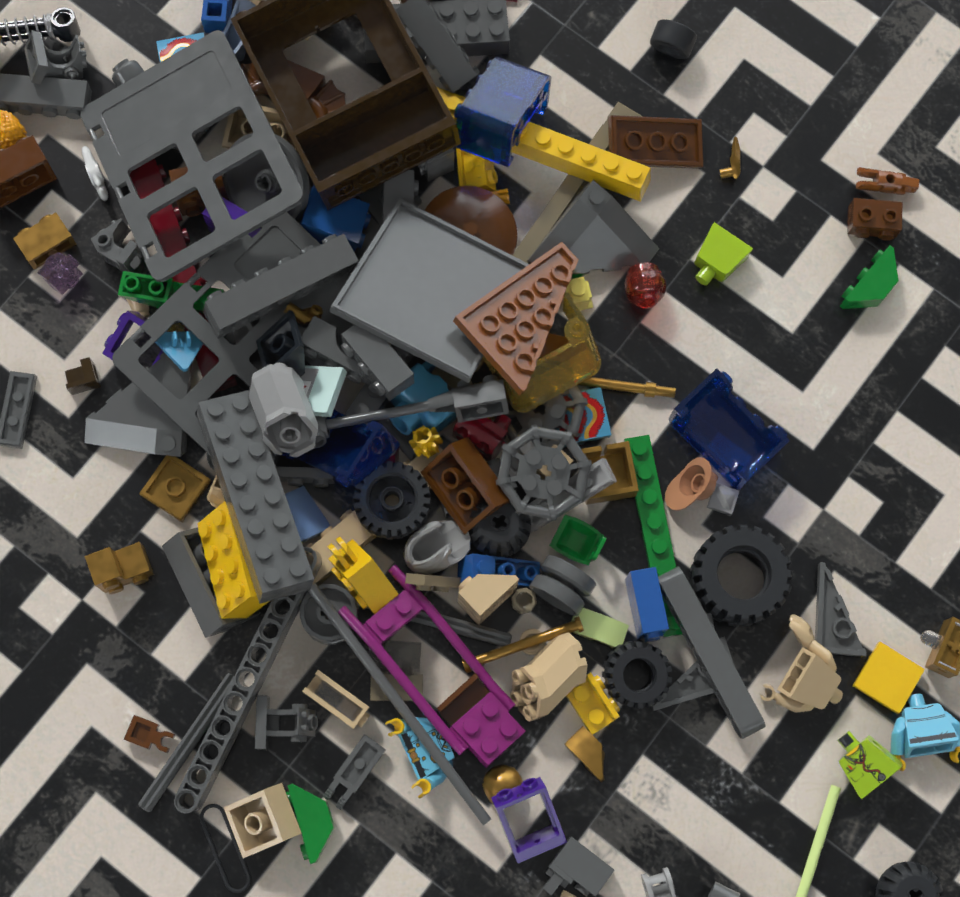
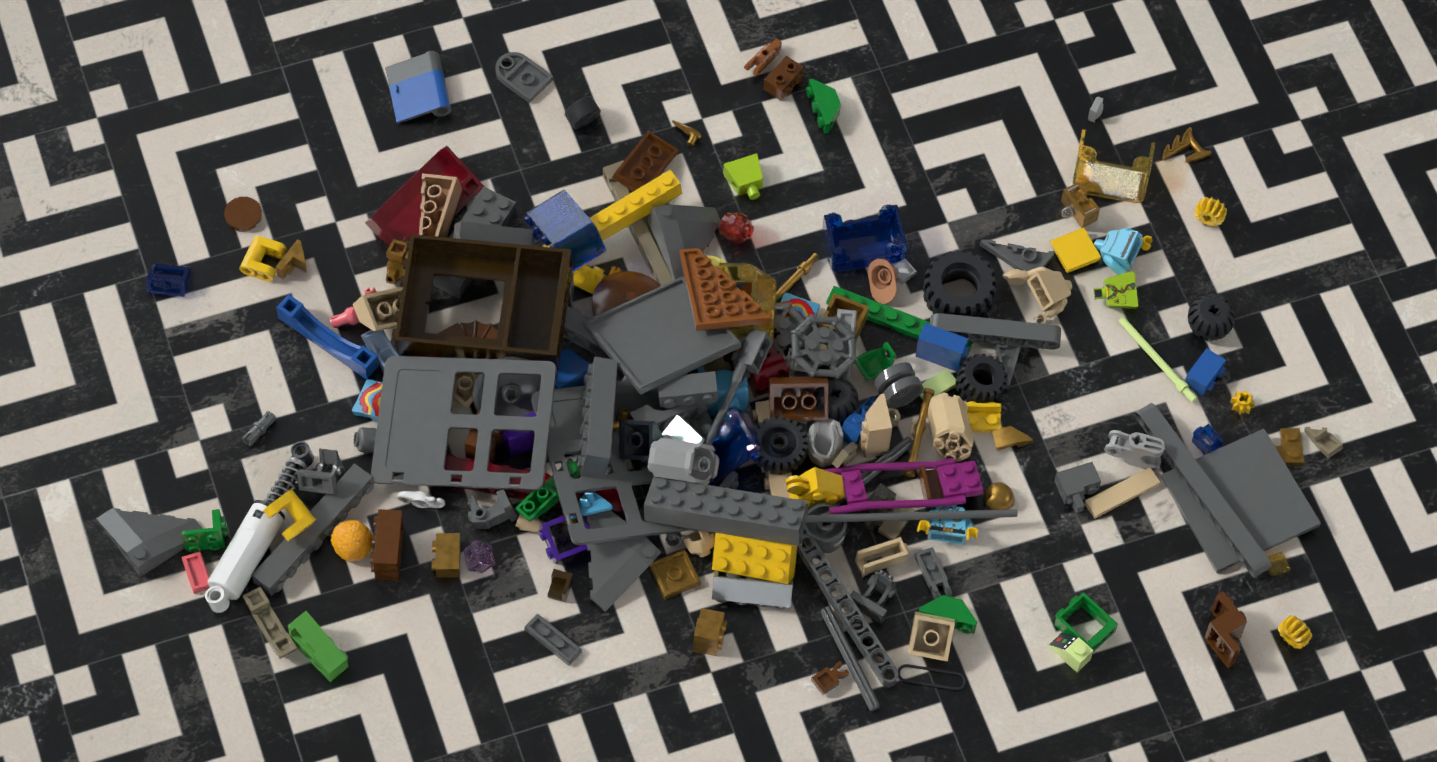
camera: 55 degrees left, 15 degrees down
yellow gear [409,425,443,458] -> none
dark purple window [491,777,567,863] -> none

